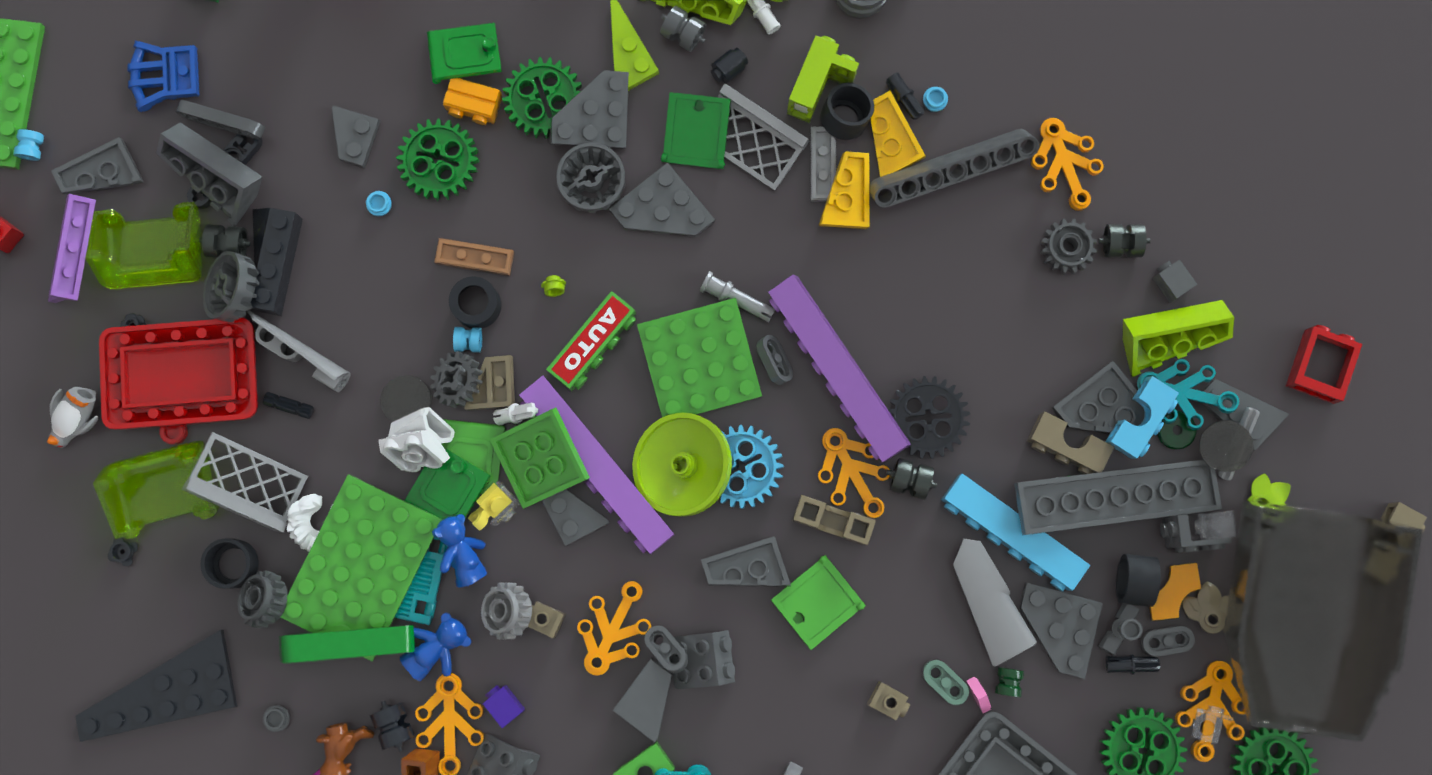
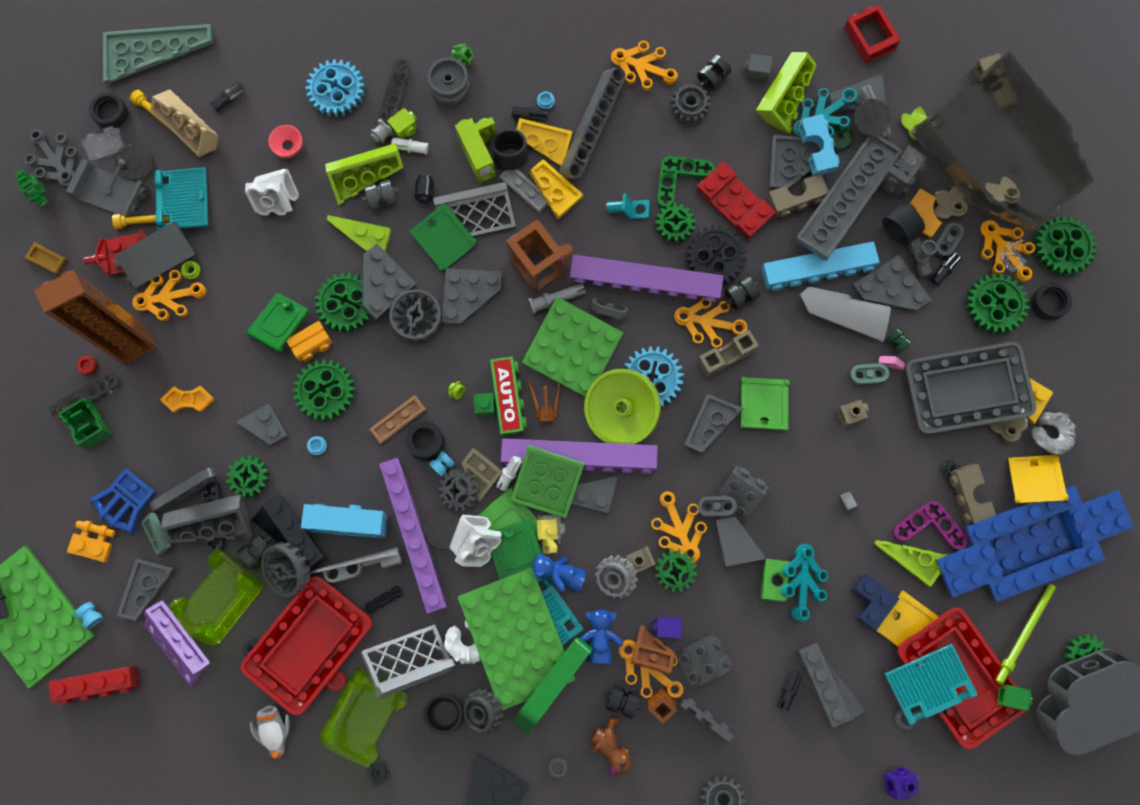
camera: 45 degrees left, 5 degrees down
none -> light orange plate [67,520,116,563]
none -> sand green plate [141,512,171,556]
none -> light orange tile [160,386,215,414]
none -> green gear [226,455,270,498]
none -> medium azure brick [301,504,389,539]
none -> medium lavender brick [379,458,448,614]
none -> green brick [474,393,496,418]
none -> dark orange piece [506,219,573,294]
none -> dark orange plant [528,381,561,423]
none -> teal bracket [607,193,650,219]
none -> dark orange wing [631,625,675,674]
none -> green gear [655,202,696,244]
none -> green gear [655,548,698,592]
none -> green beam [657,156,715,209]
none -> red piece [696,161,776,241]
none -> dark tan plate [985,177,1020,204]

